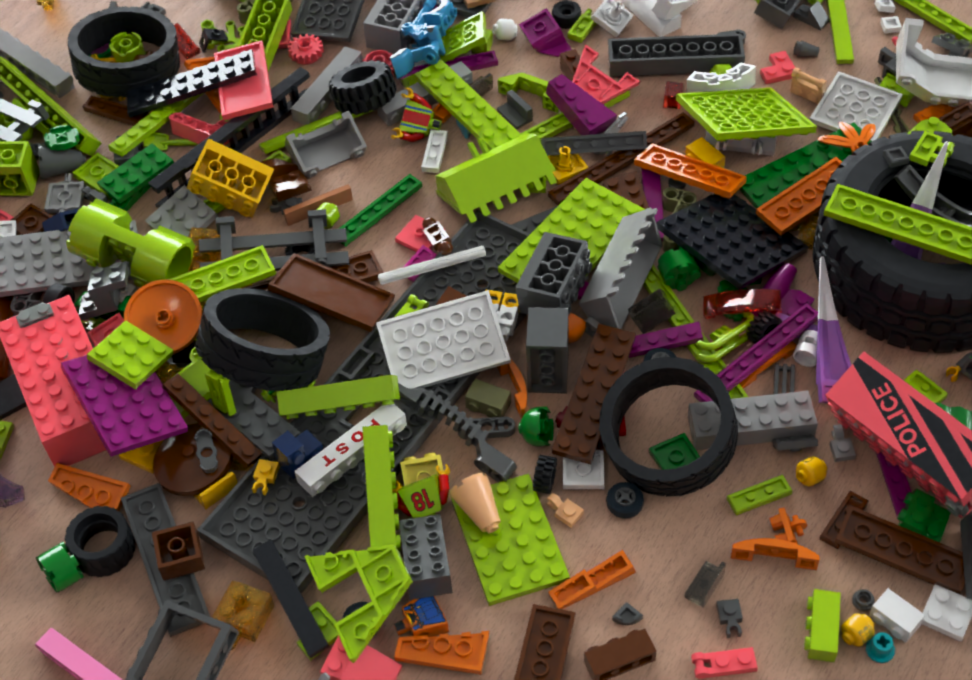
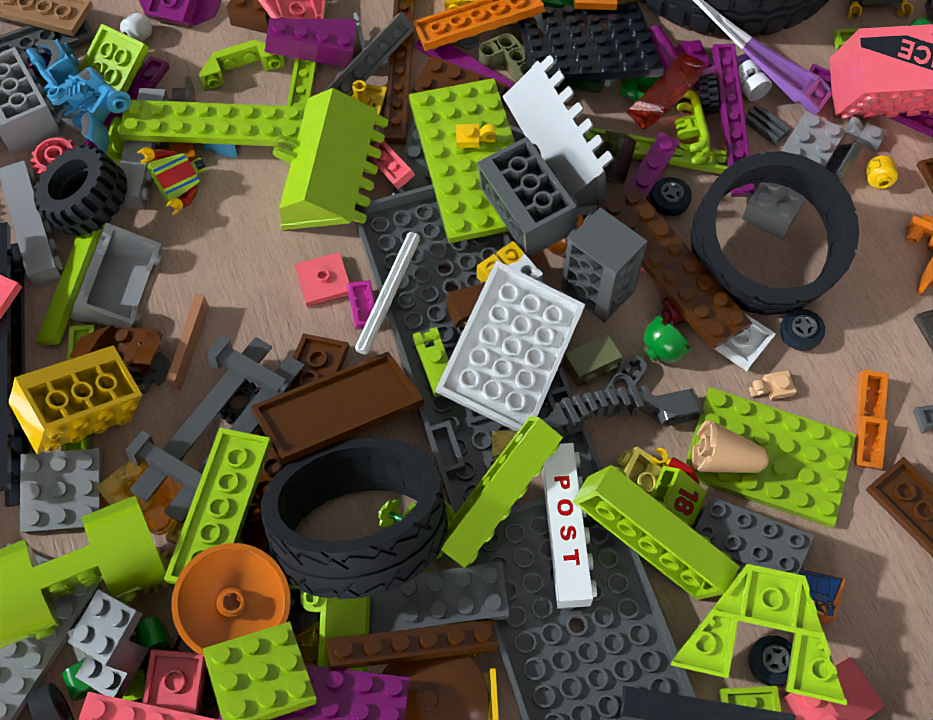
camera: 55 degrees left, 10 degrees up
dark grey piece [194,428,218,473] -> none
lime plate [205,370,237,416] -> none
yellow plate [252,459,280,495] -> none
dark blue brick [272,430,323,479] -> none
lime head [316,202,340,229] -> none
green plate [338,174,422,247] -> none
orange wing [394,631,490,675] -> none
white plate [421,130,448,173] -> none
reddish brown plate [422,217,453,255] -> none
dark grey panel [497,90,533,129] -> none
orange slope [497,358,527,419] -> none
black tyre [533,454,557,494] -> none
green tile [649,433,700,470] -> none
green brick [657,247,701,291] -> none
lime tile [727,475,792,516] -> none
none -> coral plate [368,141,415,189]
none -> yellow plate [456,123,495,149]

